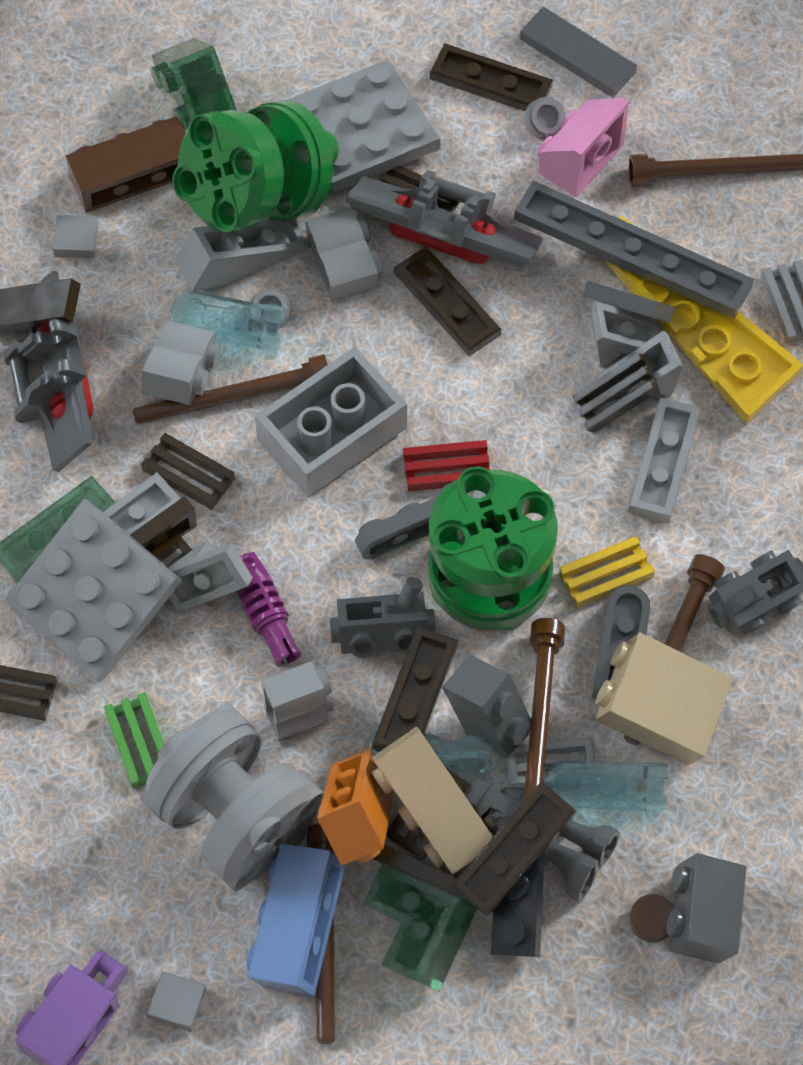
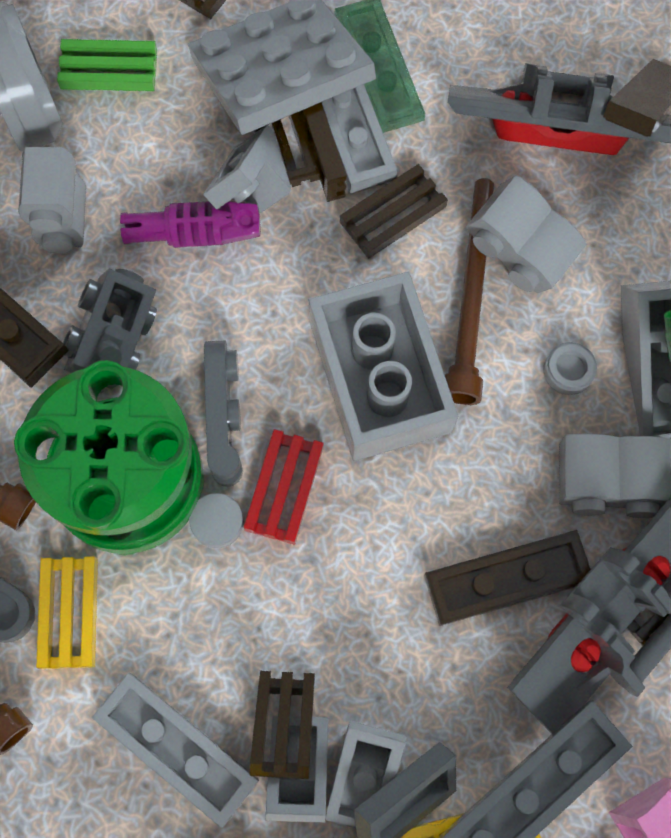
camera: 110 degrees right, 10 degrees up
clear light blue plate [170,291,286,351] -> none

